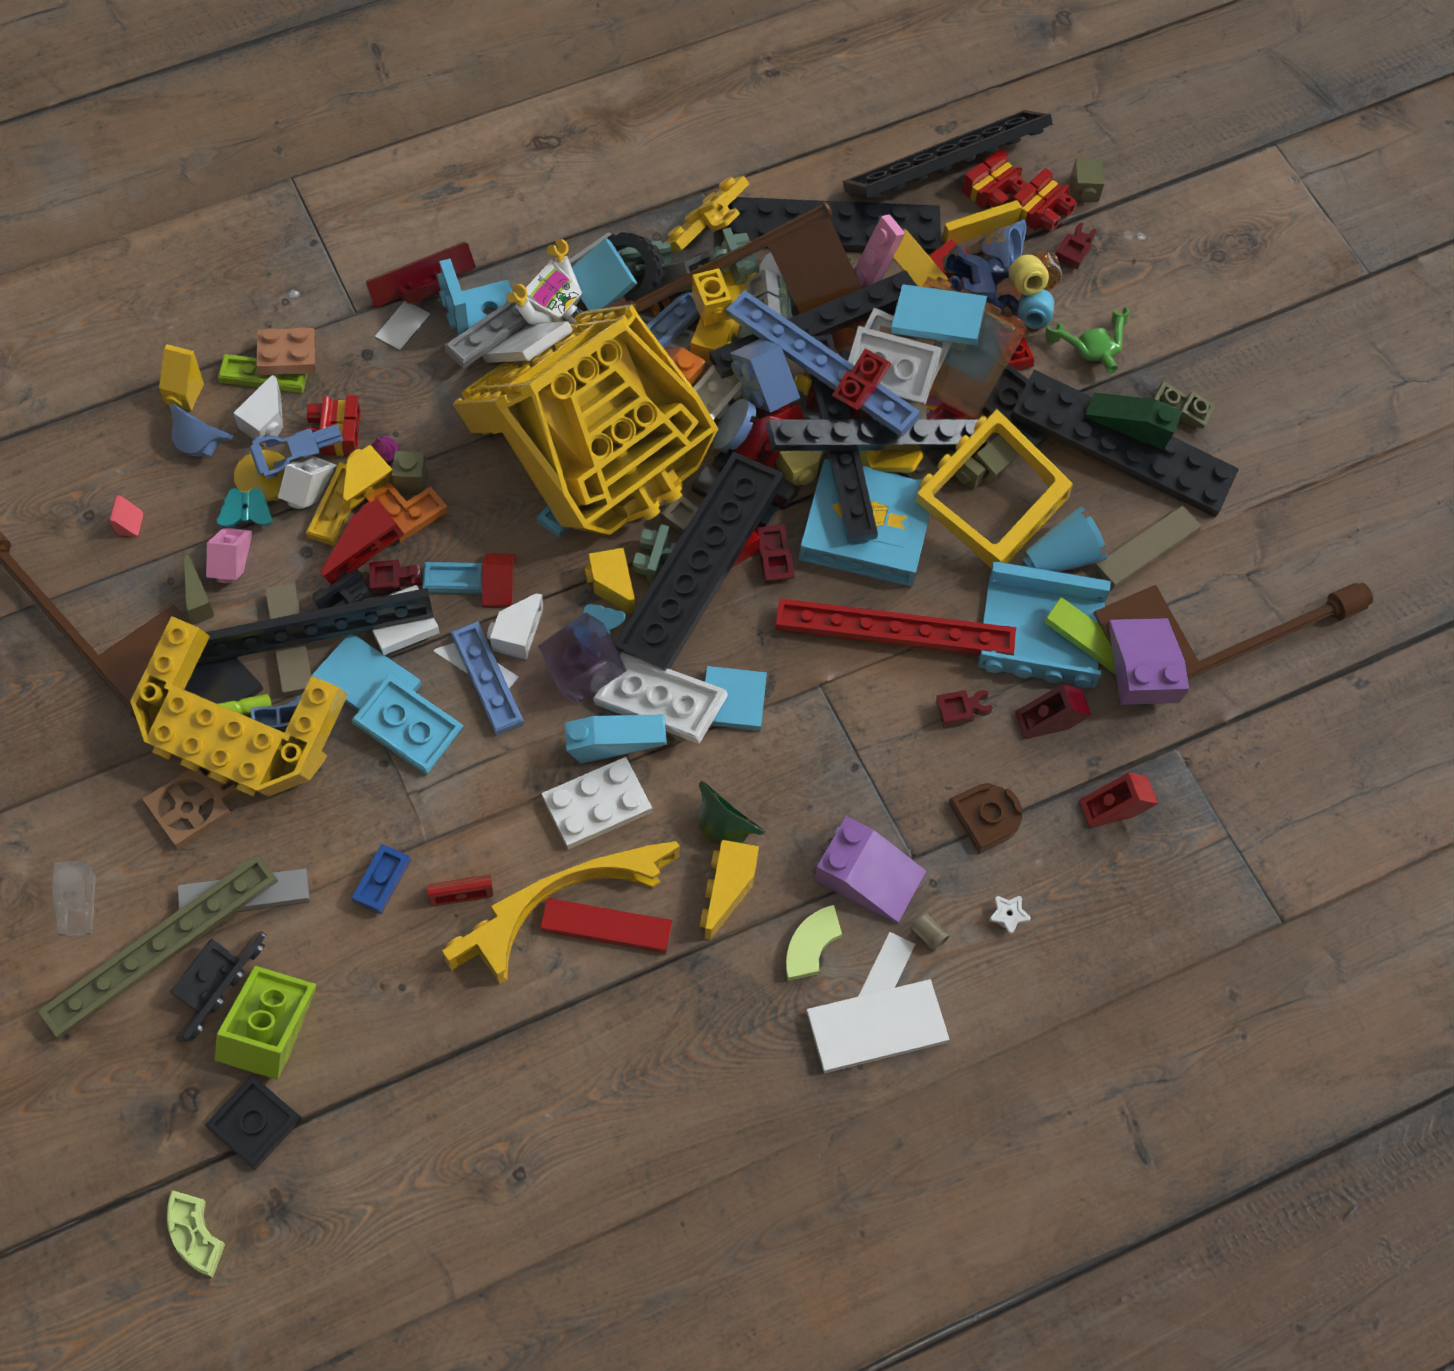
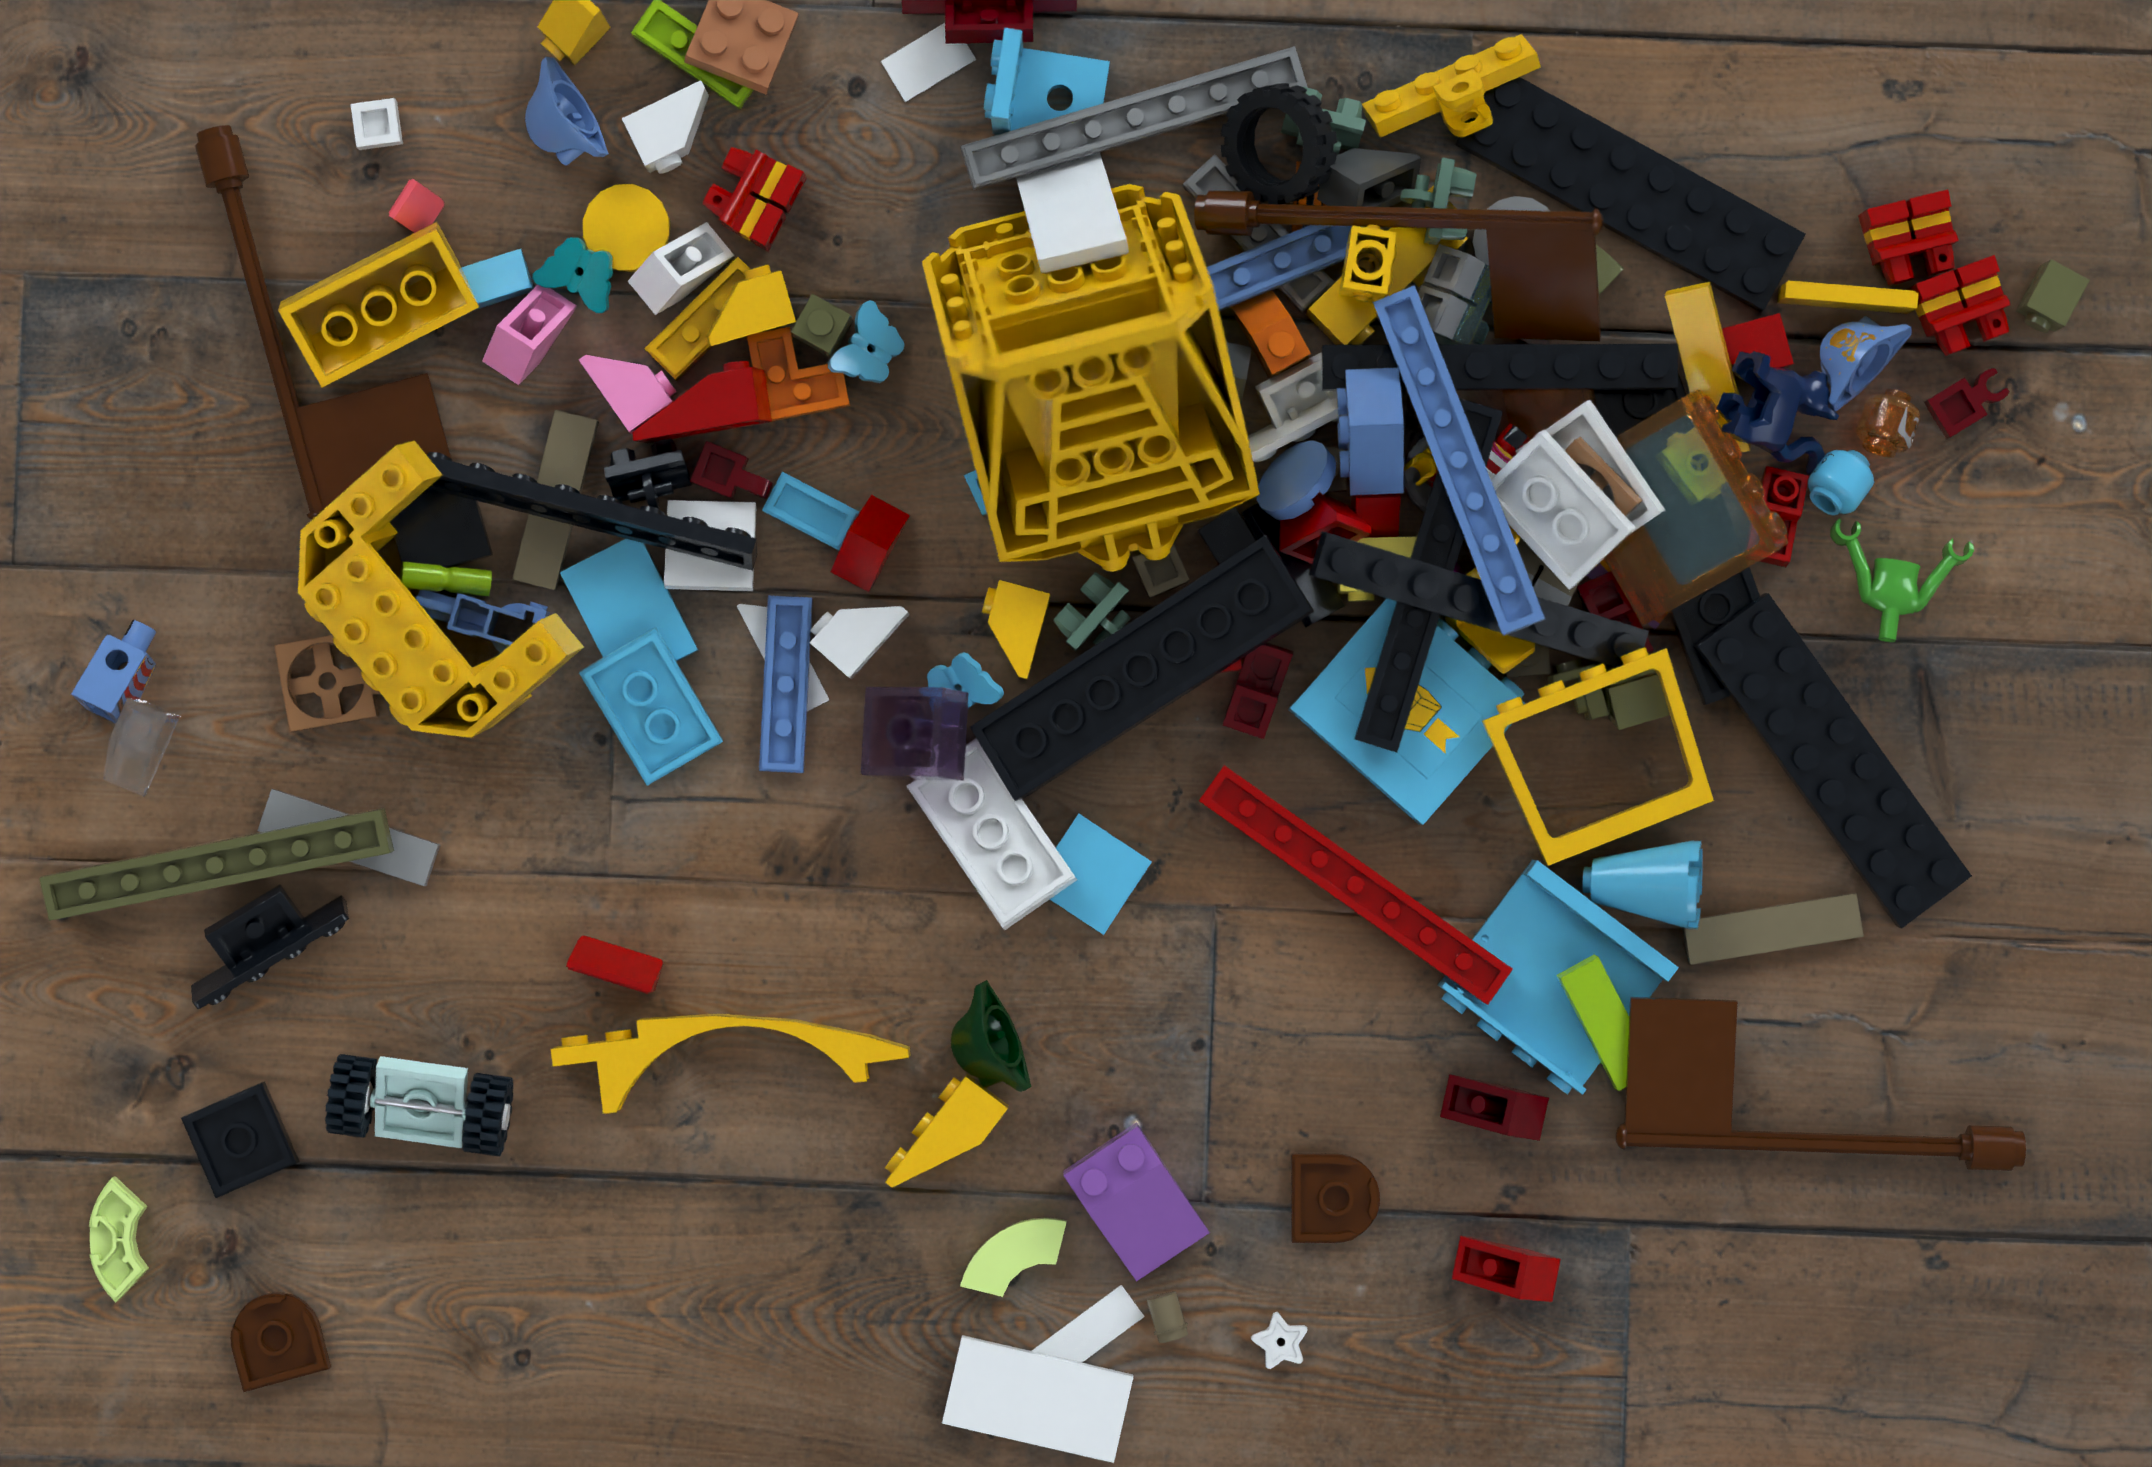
camera: 30 degrees right, 25 degrees up
olive slope [184,555,214,624] -> none
lime slope [215,966,317,1080] -> none
medium blue piece [249,424,343,479] -> none
blue plate [352,844,411,915] -> none
magenta plate [371,436,399,465] -> none
torso [506,239,583,325] -> none
red tile [540,898,672,954] -> none
white plate [541,757,652,850] -> none
medium azure slope [565,714,667,764] -> none
medium azure tile [572,238,637,311] -> none
red slope [832,348,892,410] -> none
black plate [842,110,1053,200] -> none
bright pink plate [854,214,905,288] -> none
medium azure tile [891,284,987,346] -> none
dark red plate [935,690,993,727] -> none
light yellow head [1009,254,1049,296] -> none
dark green slope [1084,392,1183,450] -> none
medium lavender slope [1108,618,1189,705] -> none
olive slope [1152,381,1216,428] -> none
none -> medium blue torso [71,620,156,728]
none -> reddish brown tile [230,1292,331,1392]
none -> yellow slope [278,222,479,388]
none -> plate [325,1054,514,1156]
none -> white plate [351,98,403,150]
none -> medium azure slope [461,248,534,311]
none -> bright pink slope [579,355,677,434]
none -> medium azure animal [828,300,905,383]

